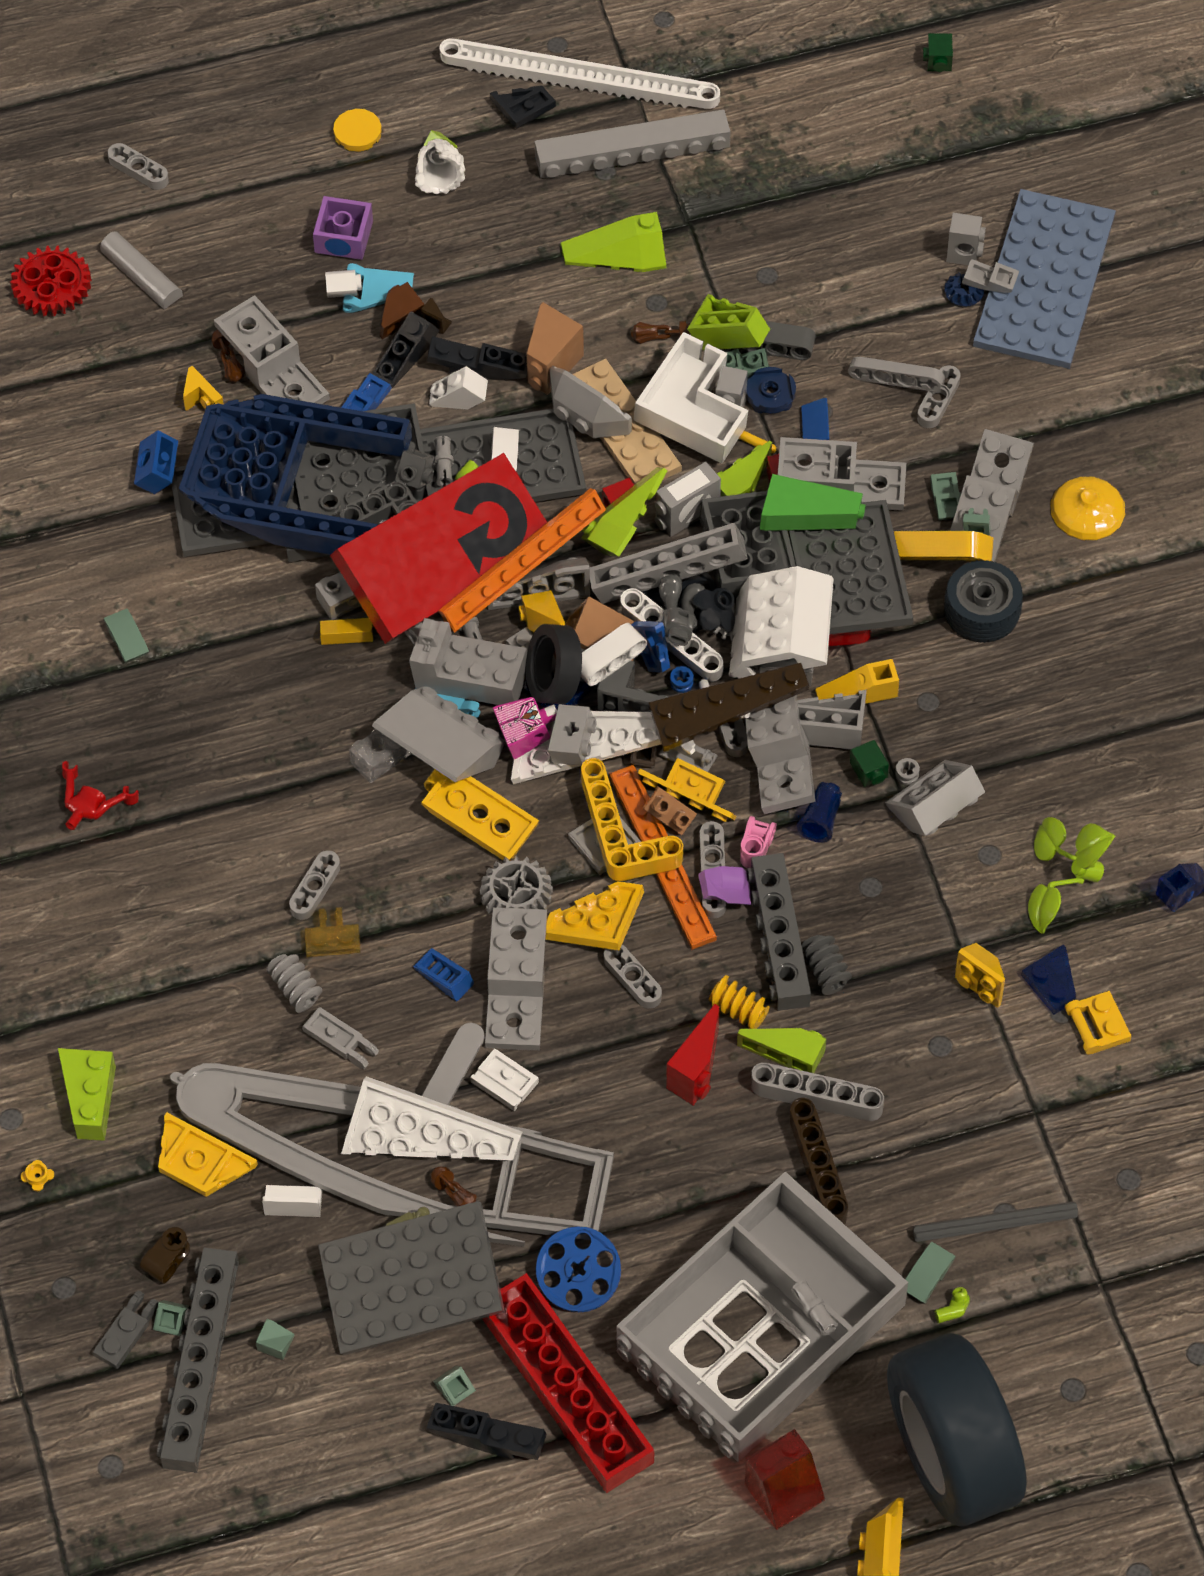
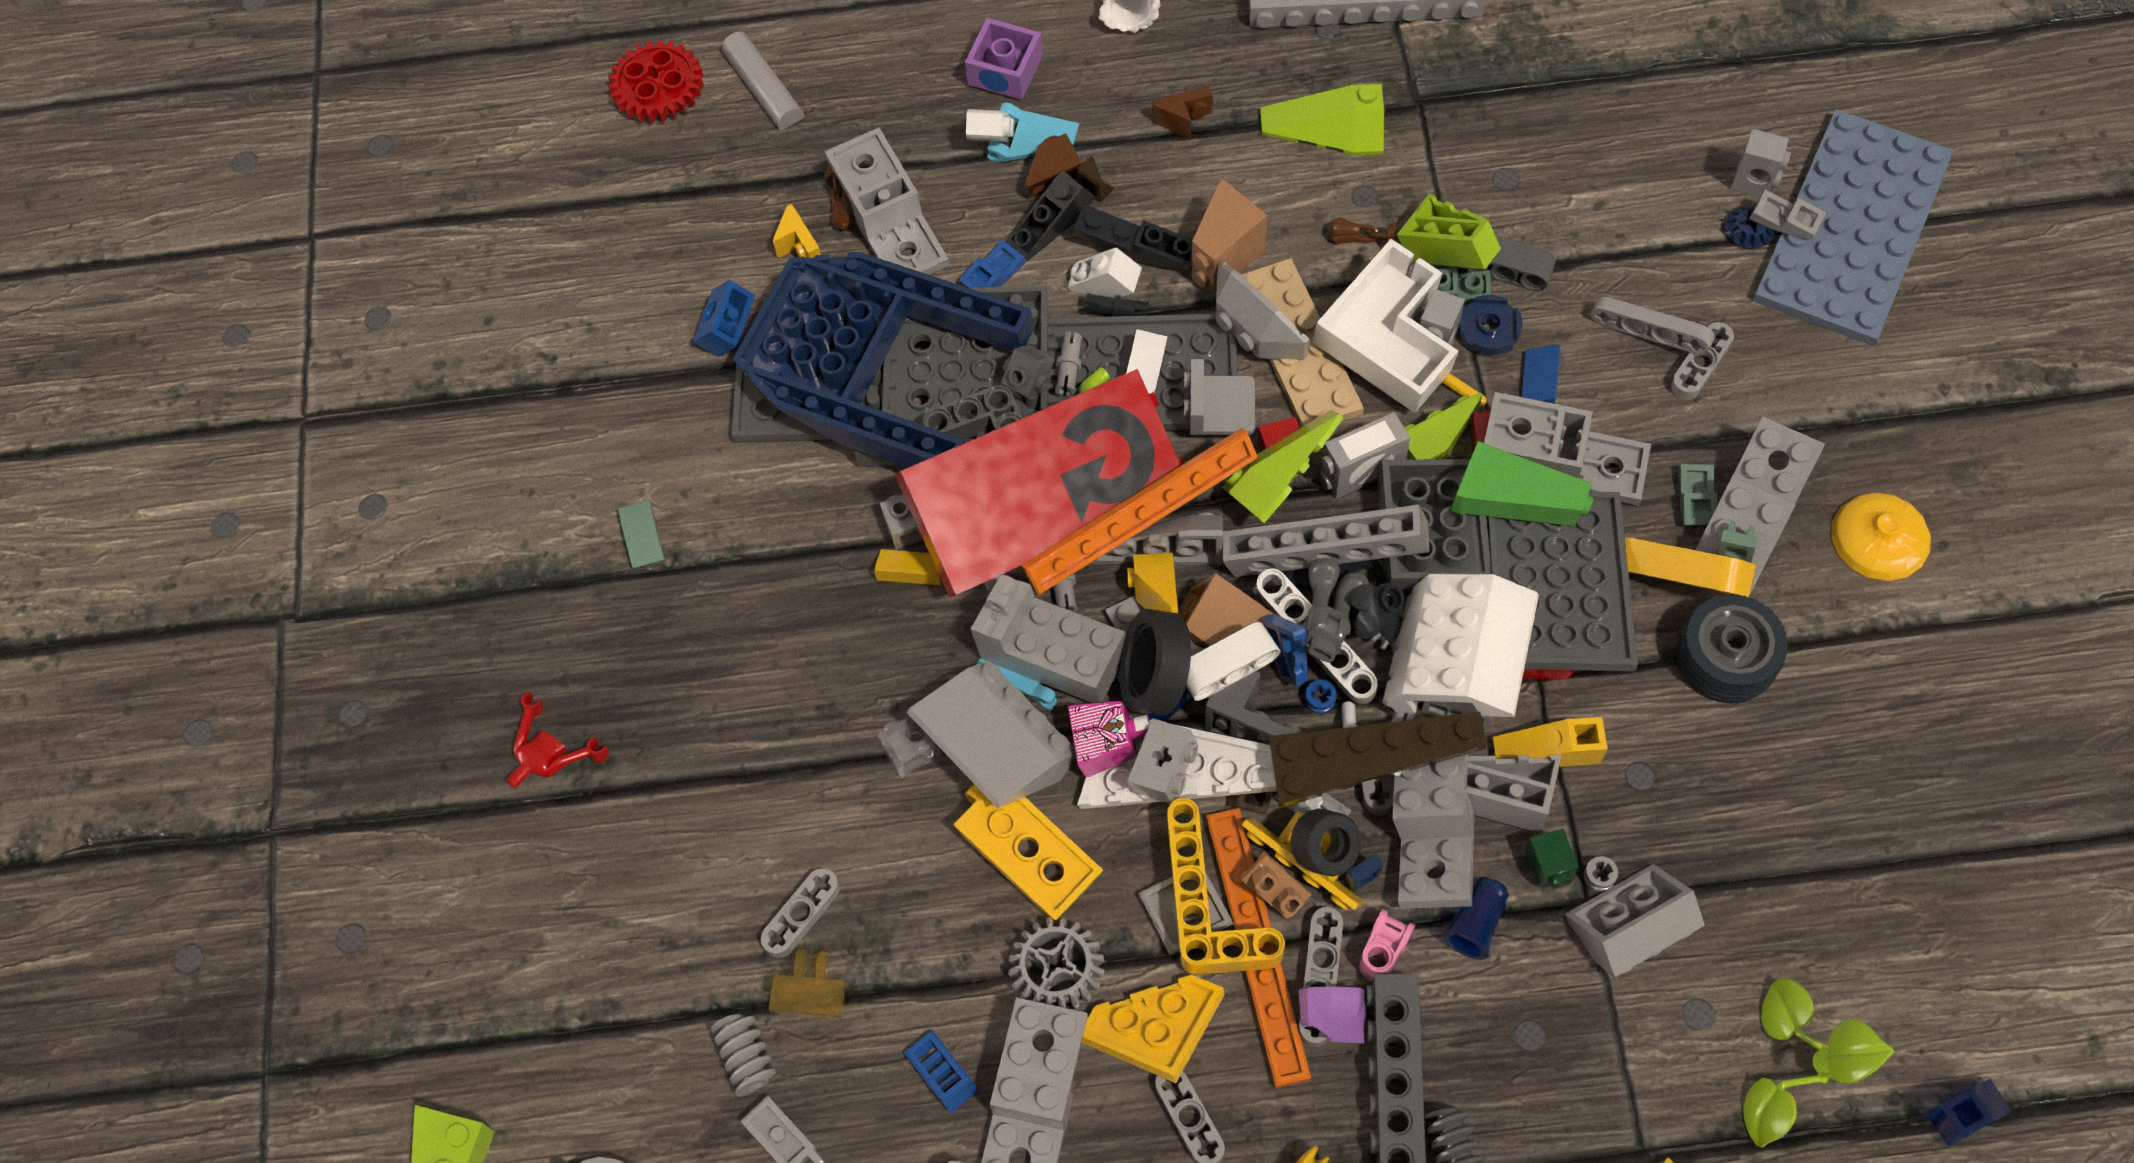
camera: 15 degrees right, 5 degrees up
none -> black pin [1085,293,1149,317]
none -> reddish brown slope [1152,86,1213,138]
none -> light grey bracket [1184,359,1255,435]
none -> black tyre [1290,808,1361,877]
none -> dark blue tile [1344,854,1383,892]

